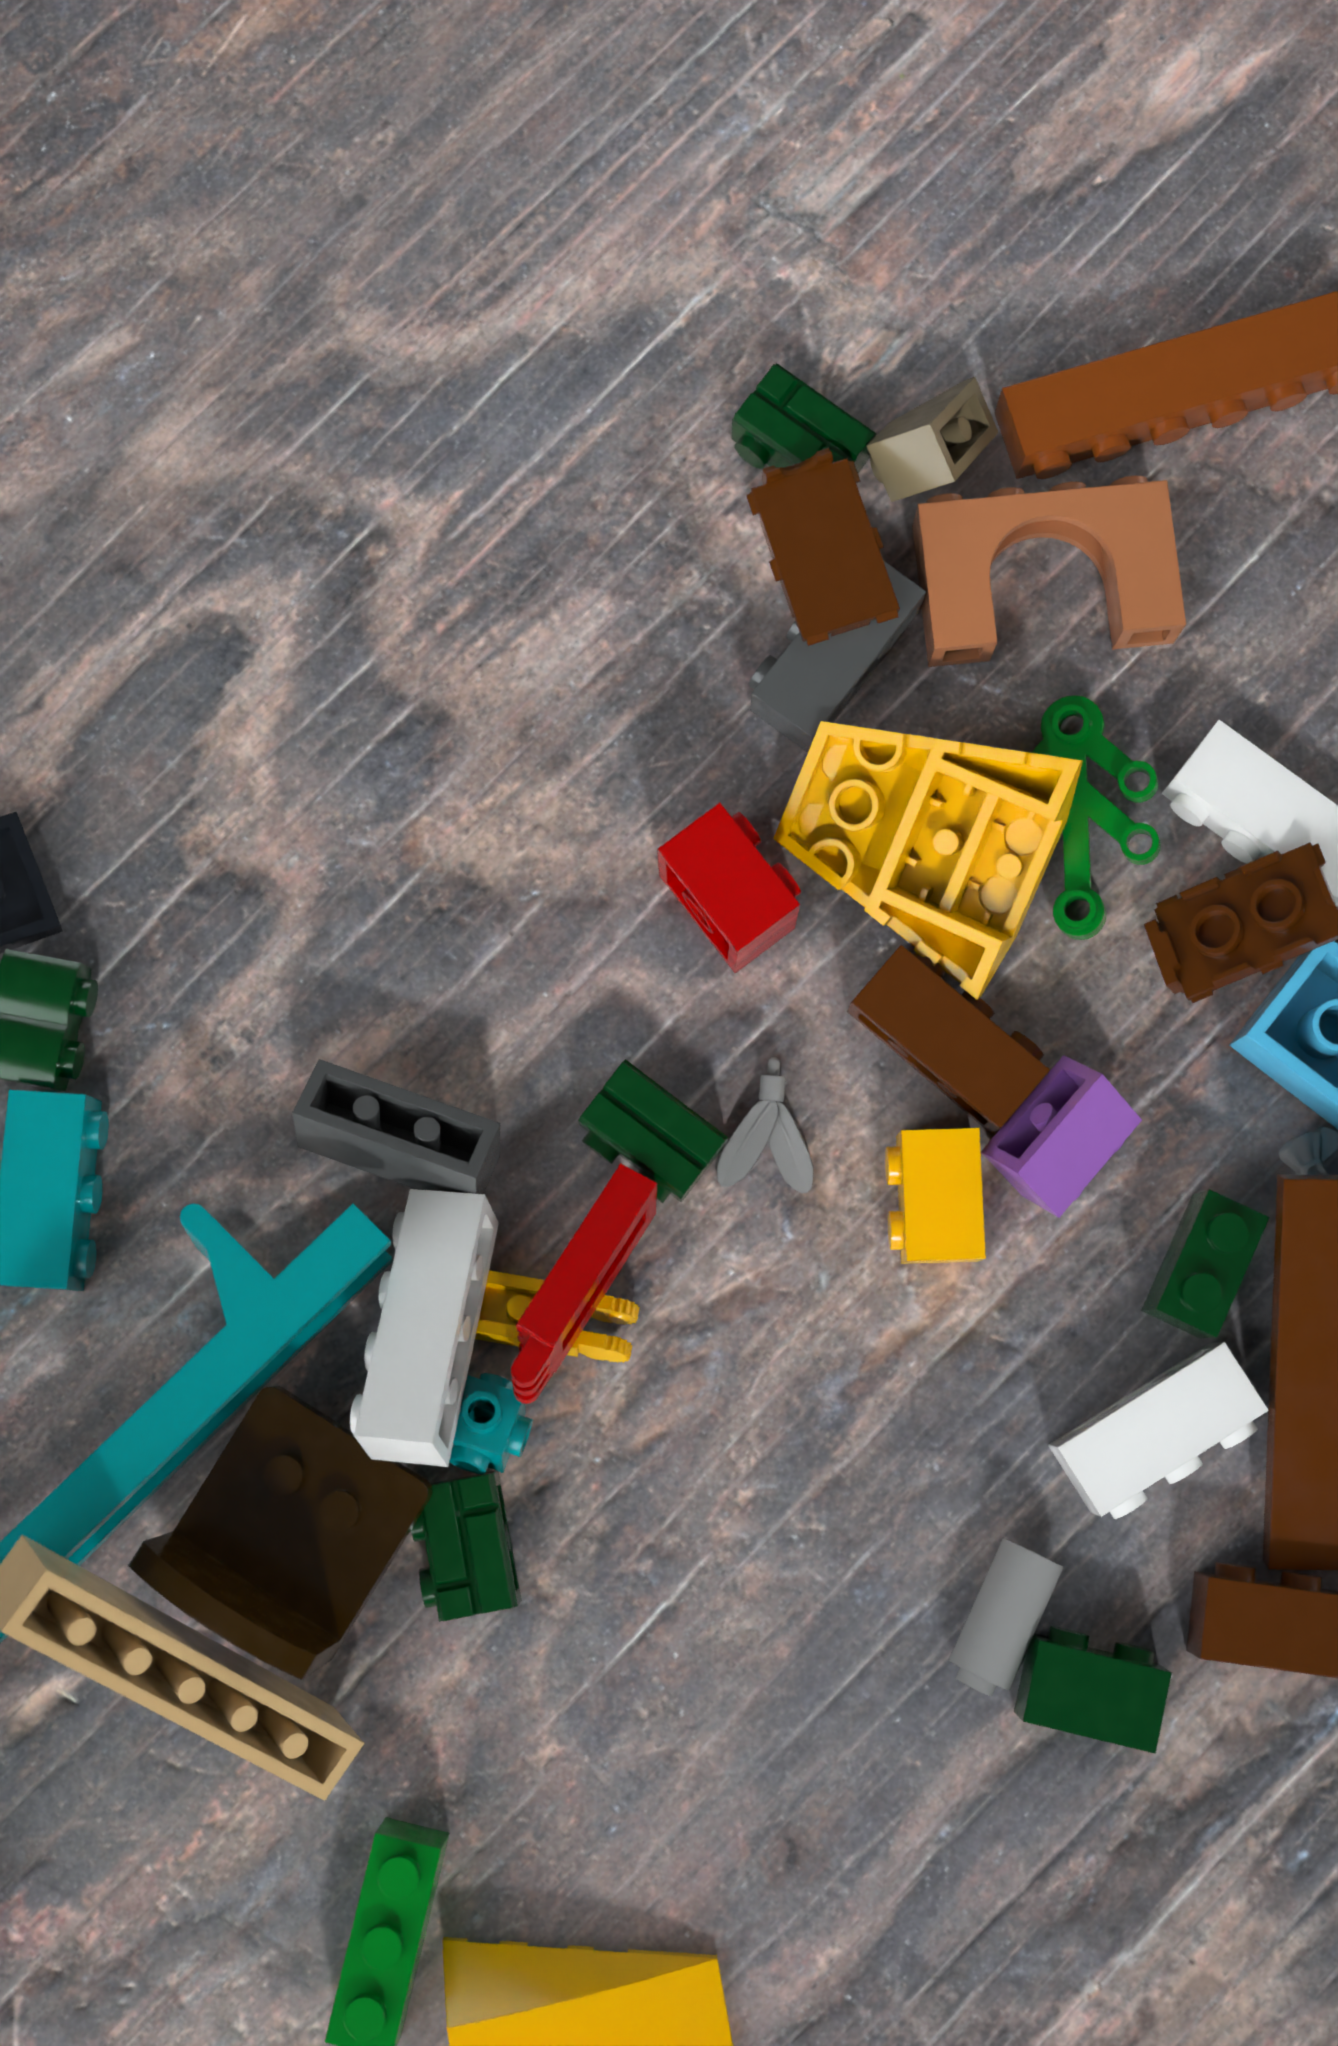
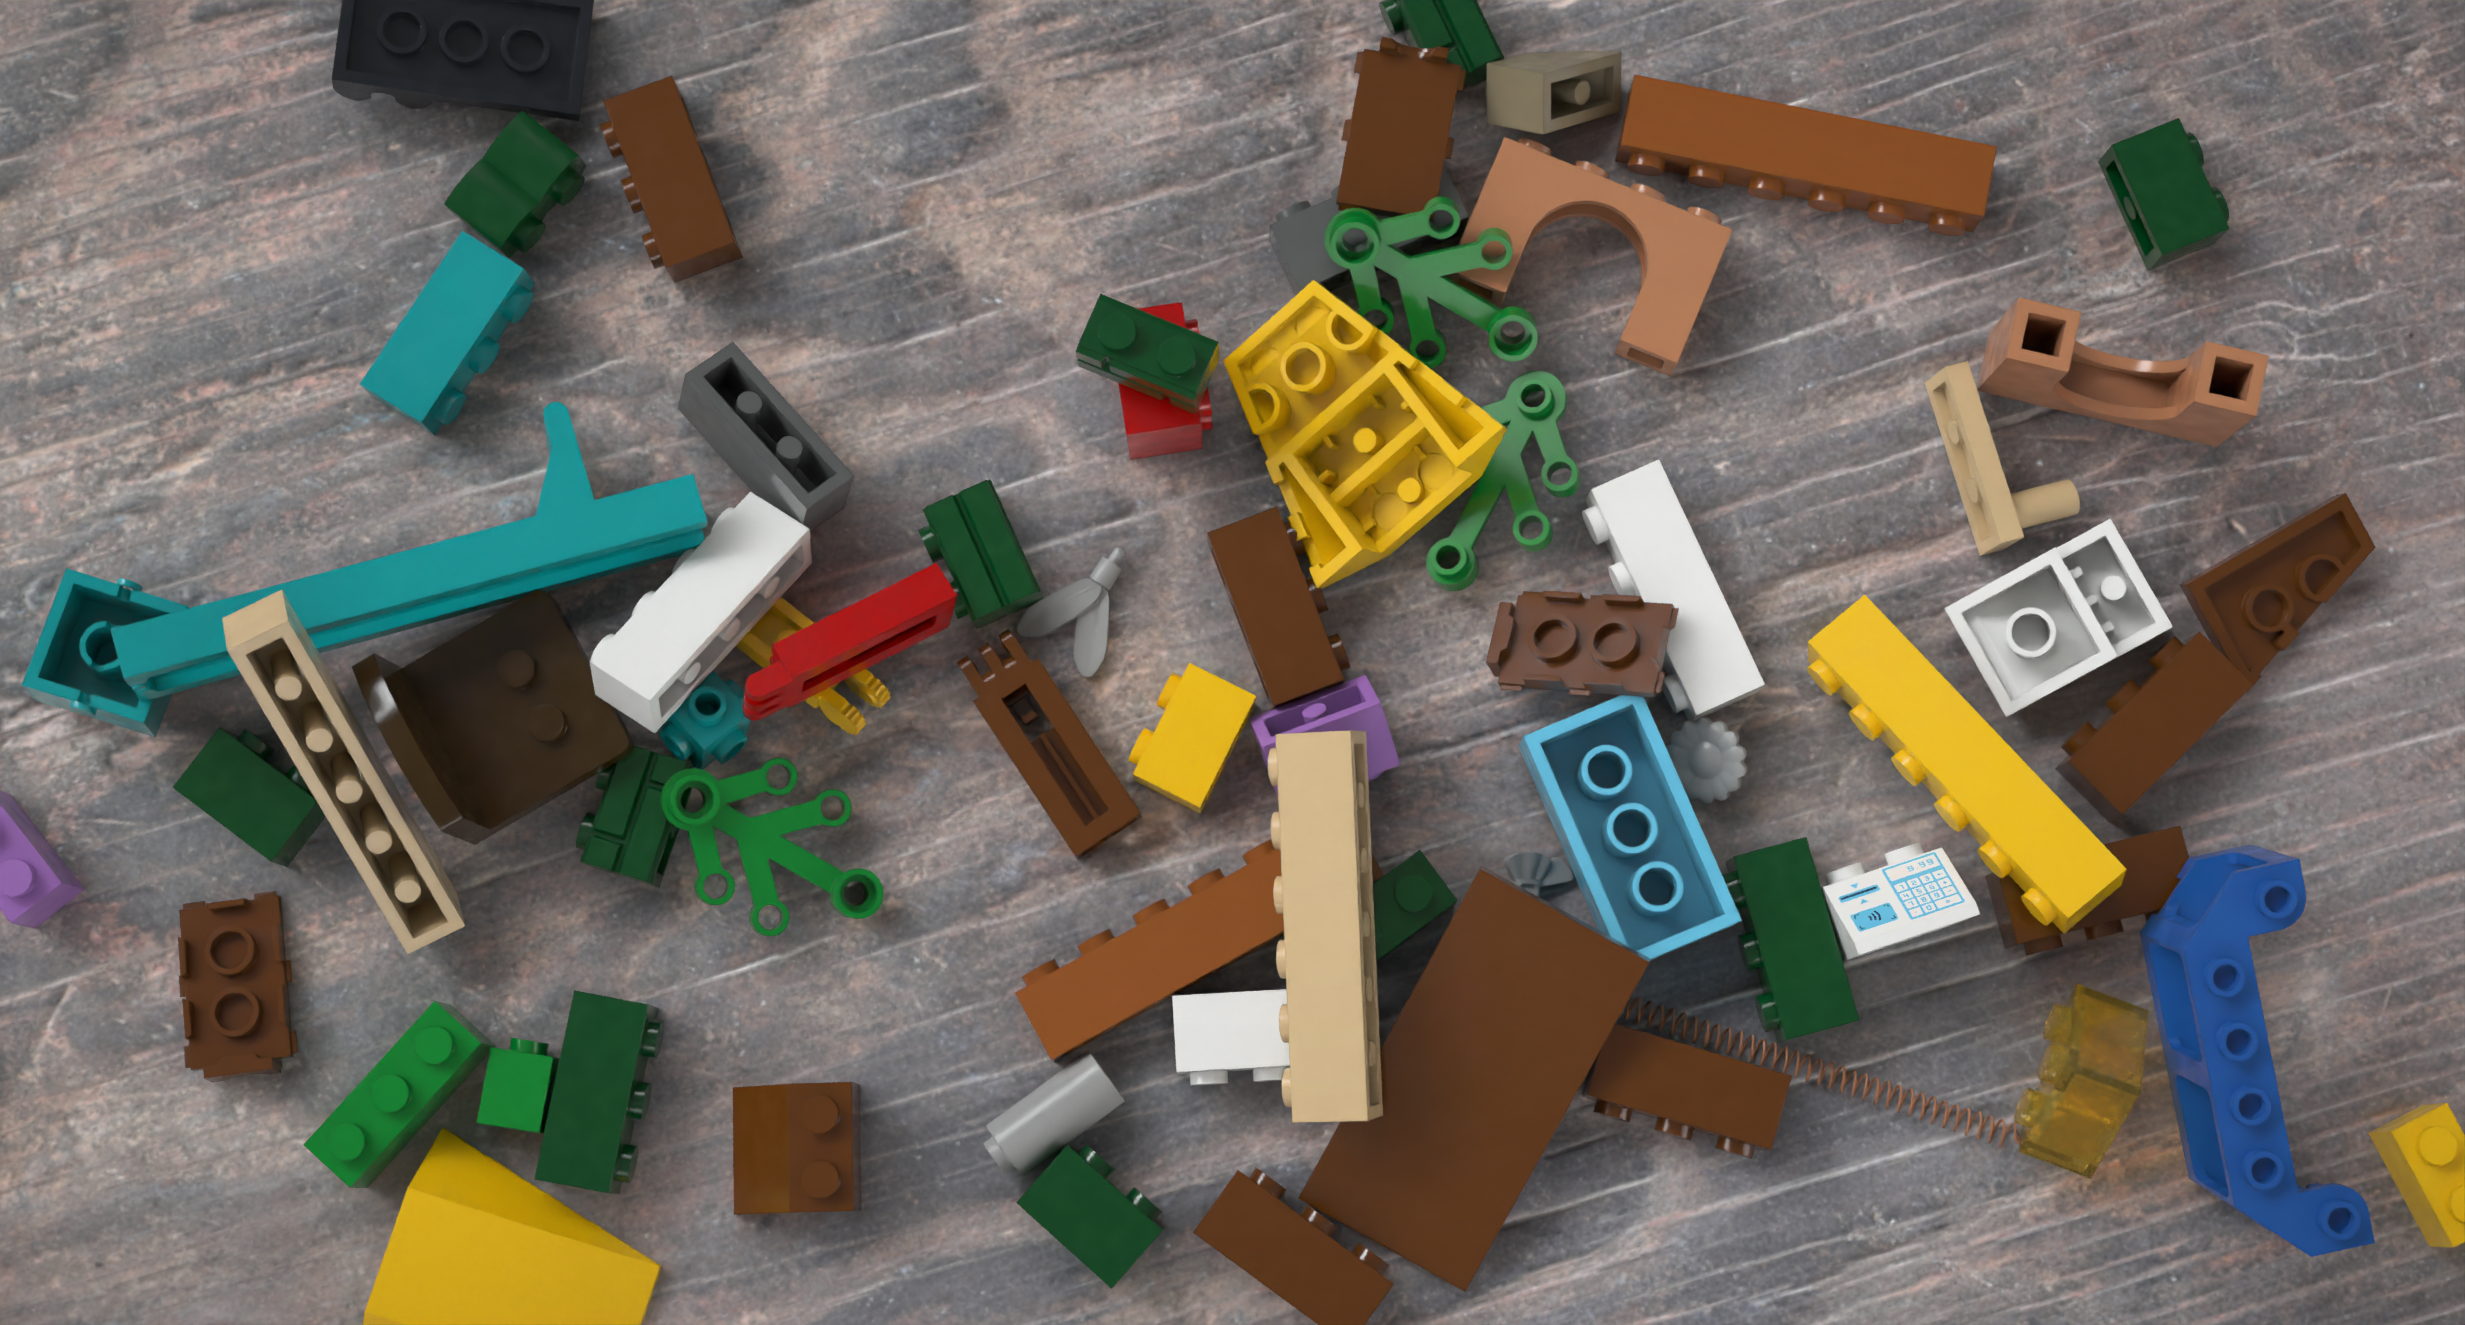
camera: 25 degrees right, 0 degrees up
none -> dark green brick [172,727,326,867]
none -> reddish brown piece [178,891,298,1083]
none -> green brick [477,1038,560,1133]
none -> dark green brick [534,990,664,1194]
none -> reddish brown brick [600,75,743,283]
none -> green plant [660,758,884,936]
none -> reddish brown slope [733,1082,861,1215]
none -> reddish brown hinge [956,628,1142,860]
none -> dark orange brick [1015,839,1384,1062]
none -> dark green brick [1076,294,1219,414]
none -> tan brick [1268,730,1383,1123]
none -> green plant [1324,196,1538,368]

